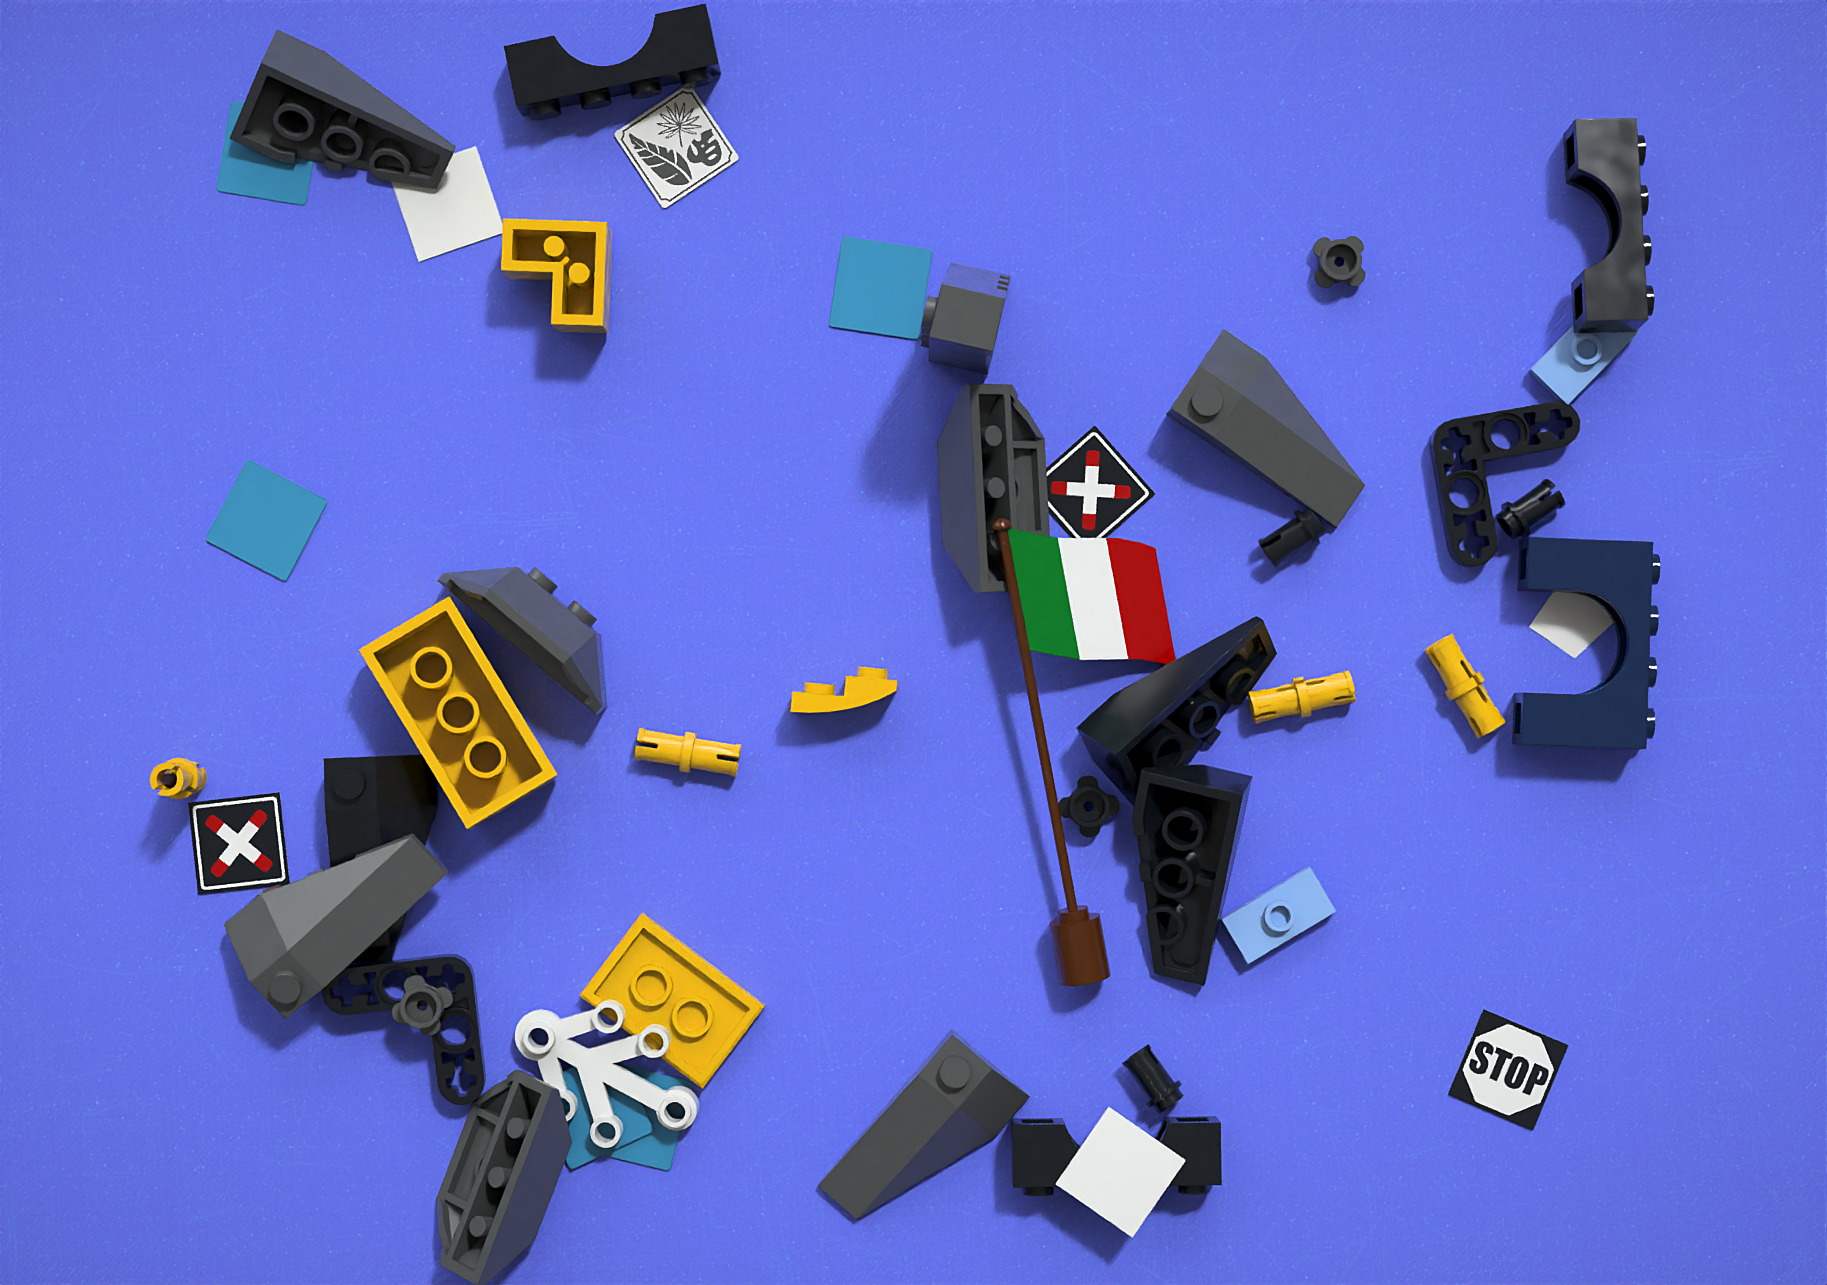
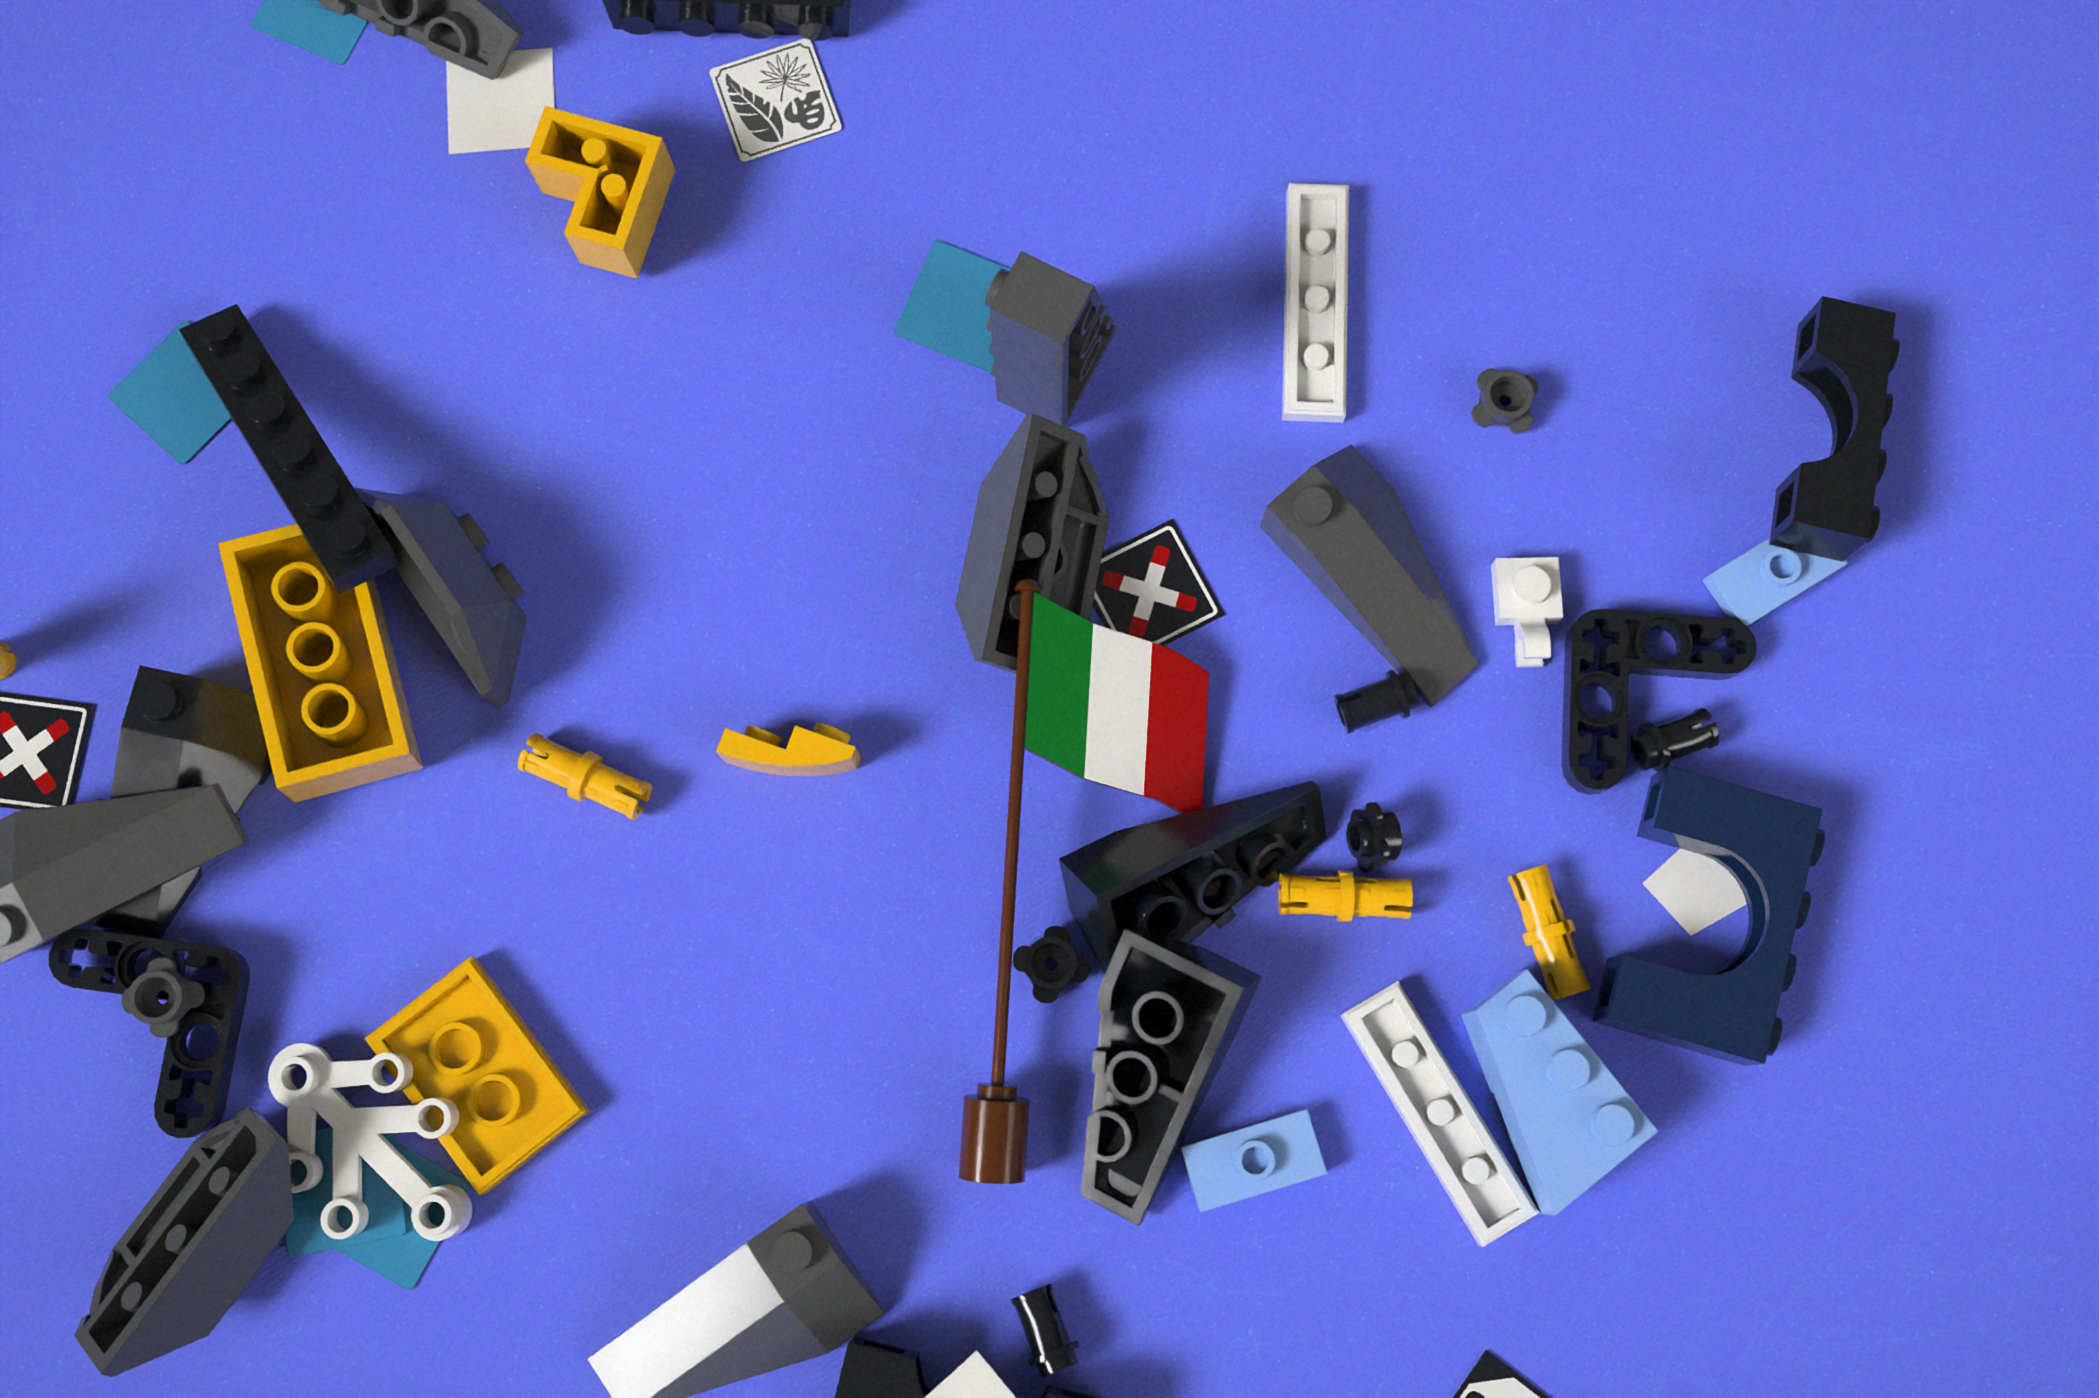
camera: 15 degrees right, 10 degrees down
none -> black plate [179,304,399,595]
none -> white tile [1282,183,1349,423]
none -> white tile [1340,981,1539,1247]
none -> black plate [1346,802,1402,872]
none -> light blue wedge [1461,969,1658,1216]
none -> white plate [1491,557,1563,668]

